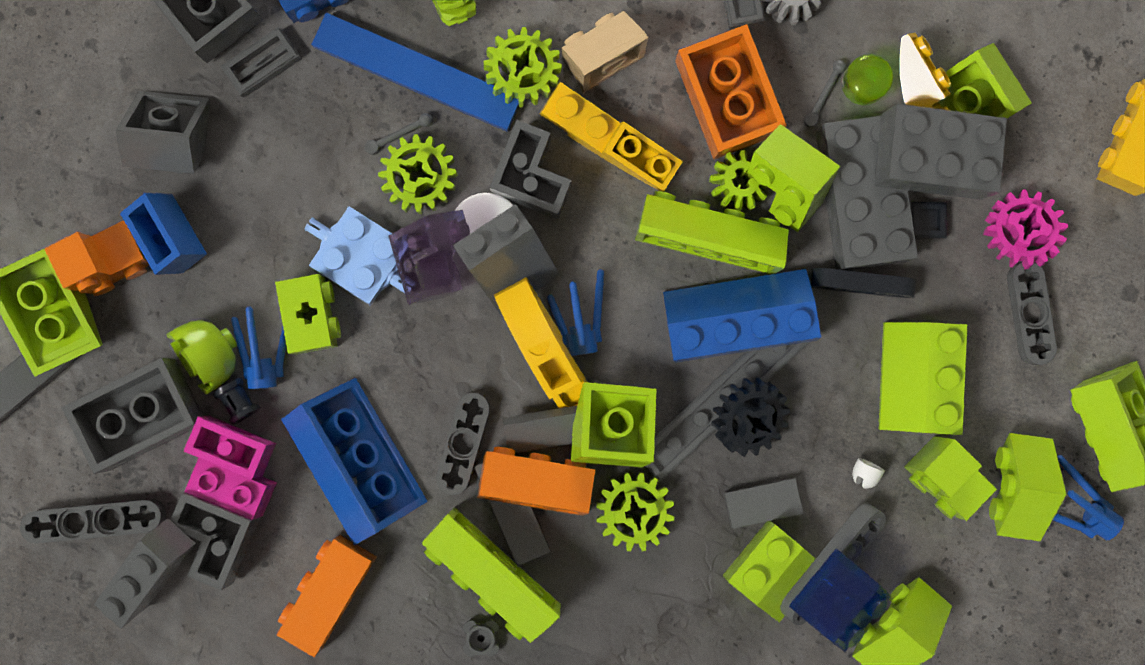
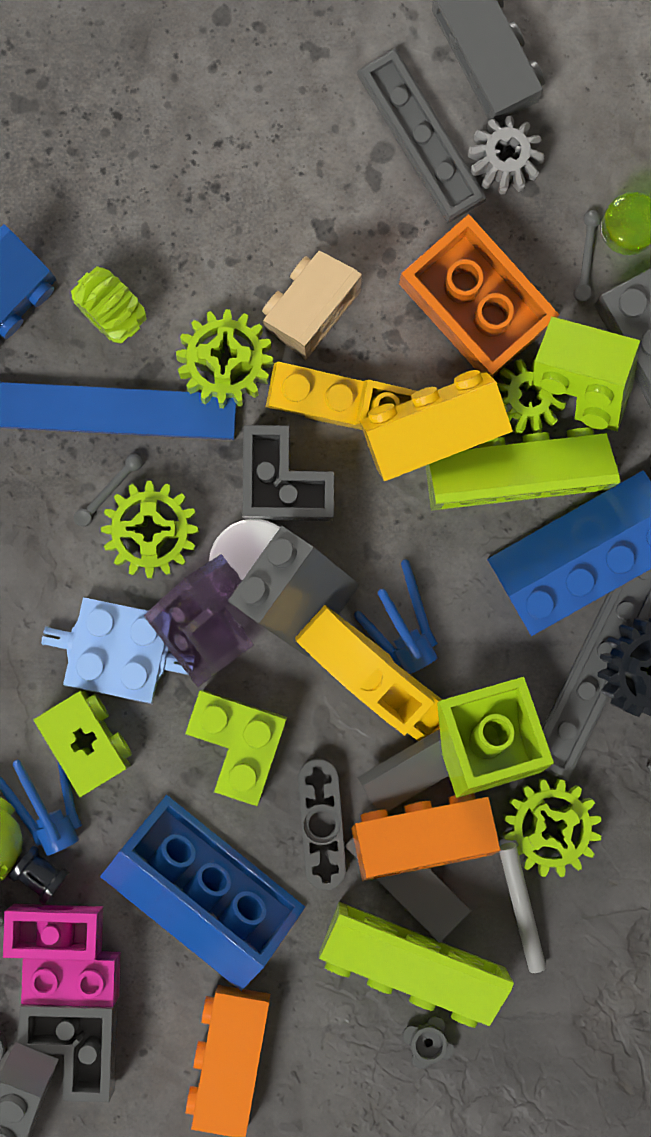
camera: 20 degrees left, 0 degrees up
none -> lime brick [185,689,287,806]
none -> yellow brick [359,370,513,481]
none -> light grey bar [499,842,546,973]

